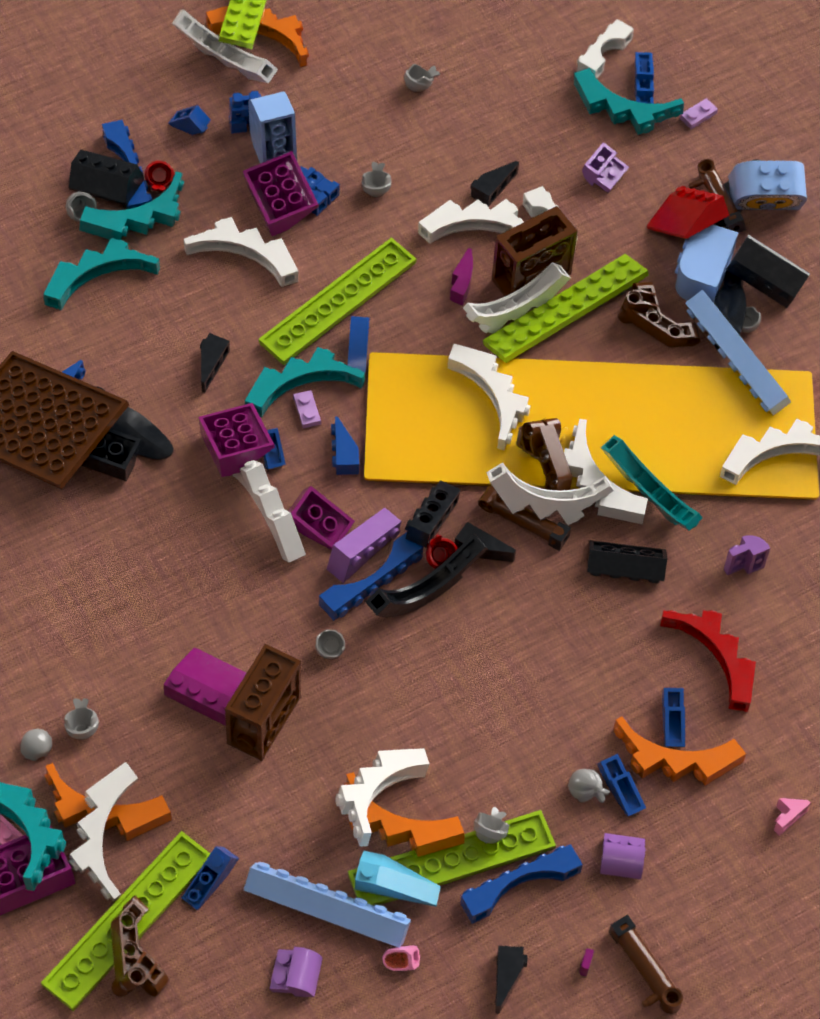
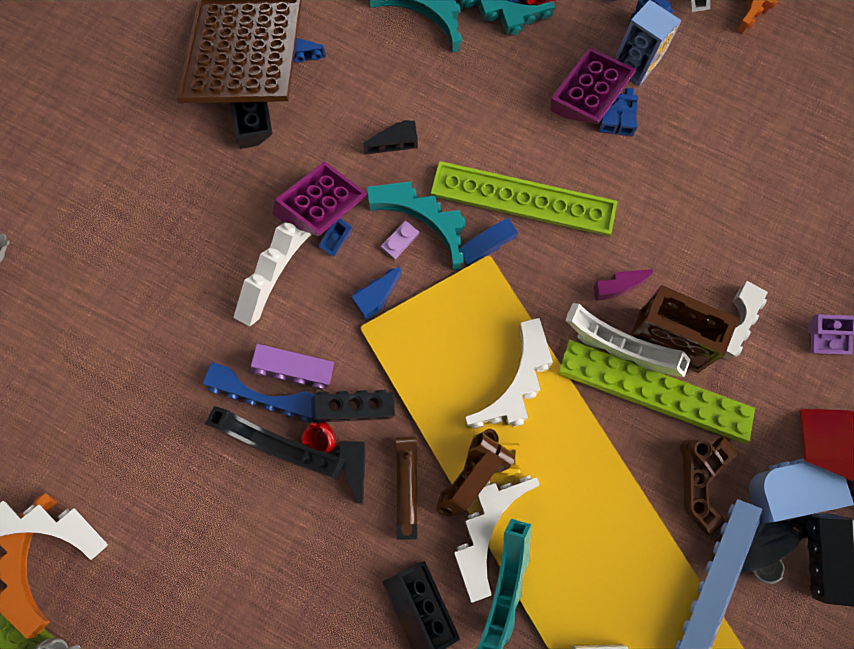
camera: 60 degrees right, 15 degrees up
black plant [95,386,174,460] -> none
magenta slope [163,647,246,726] -> none
white arch [184,217,298,287] -> none
reddish brown piece [225,644,301,761] -> none
magenta slope [288,486,355,550] -> none
light grey hair [315,630,345,660] -> none
light grey hat [361,162,392,197] -> none
light grey hat [404,64,440,92] -> none
white arch [418,199,524,244] -> none
black slope [470,161,519,207] -> none
white arch [486,462,614,526] -> none

